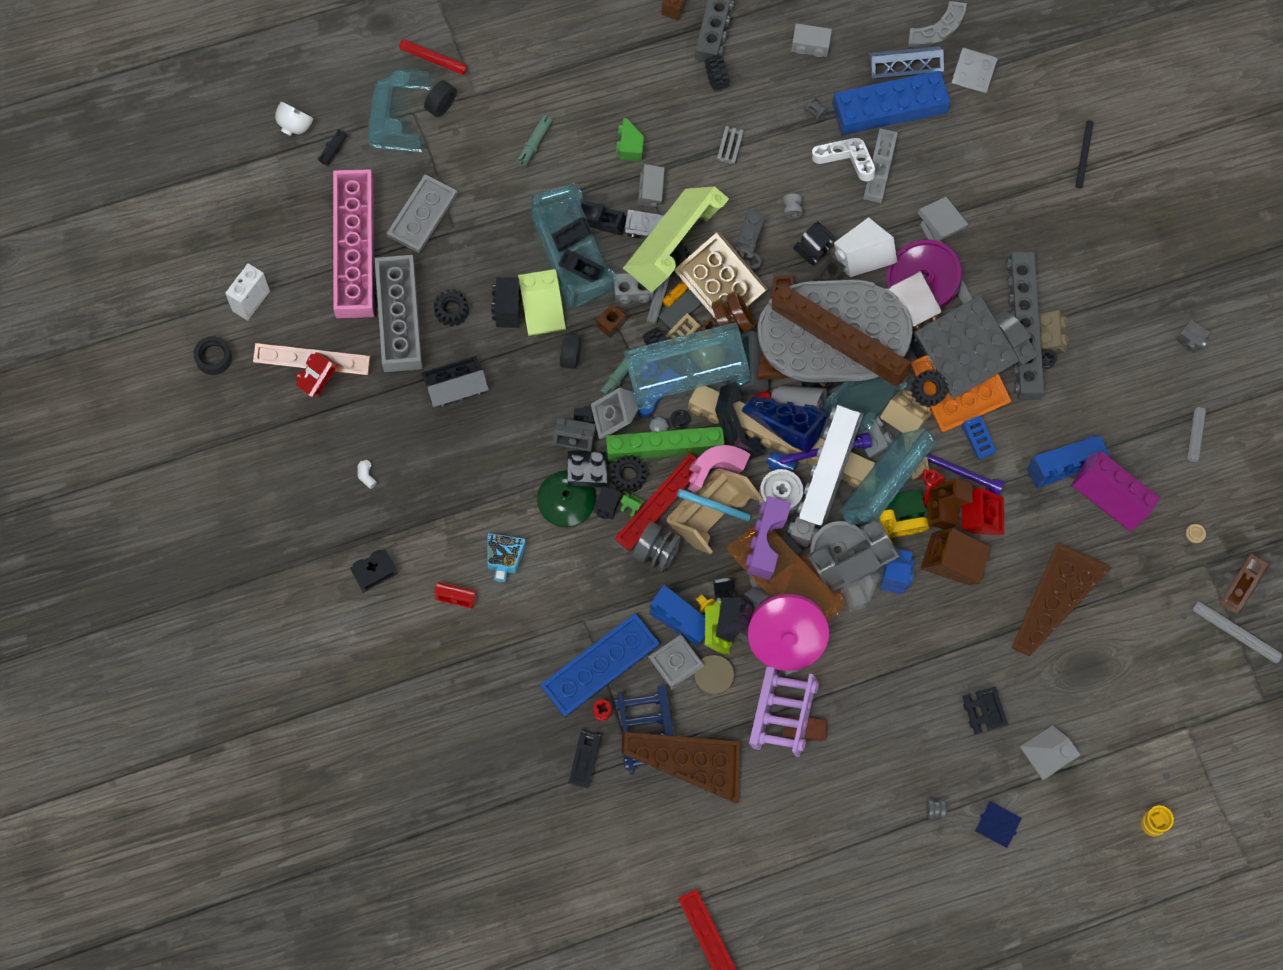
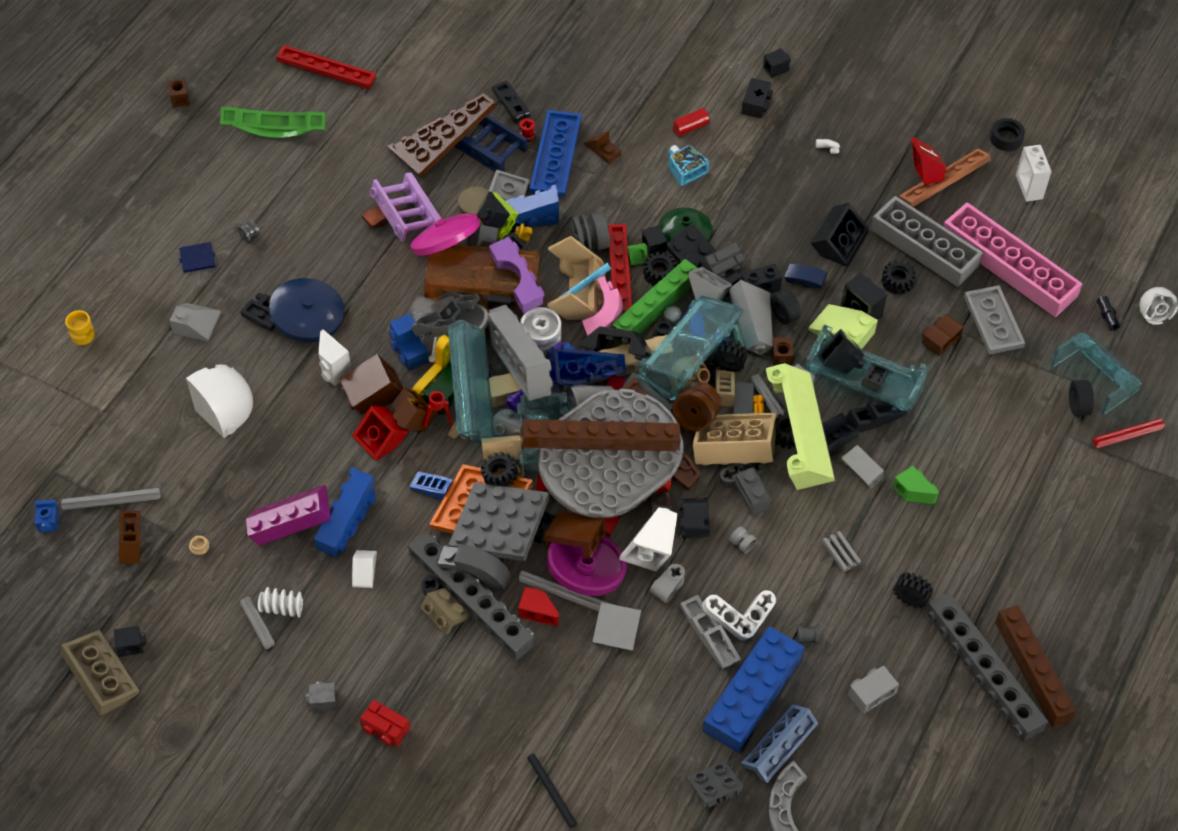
camera: 140 degrees right, 15 degrees down
sand green pin [516,115,553,166] -> none
dark purple piece [915,450,1005,495] -> none
reddish brown wing [1011,543,1112,657] -> none
none -> white brick [186,364,253,438]
none -> bright green piece [220,107,326,138]
none -> white piece [258,587,303,618]
none -> dark blue dish [269,278,344,342]
none -> white slope [319,330,351,386]
none -> white slope [352,550,377,588]
none -> red brick [360,700,410,747]
none -> red slope [518,587,559,627]
none -> reddish brown slope [584,131,621,164]
none -> light grey piece [650,564,685,604]
none -> light grey slope [729,280,773,356]
none -> black brick [741,263,782,293]
none -> black brick [763,48,791,78]
none -> dark blue slope [785,264,827,288]
none -> reddish brown brick [922,314,964,355]

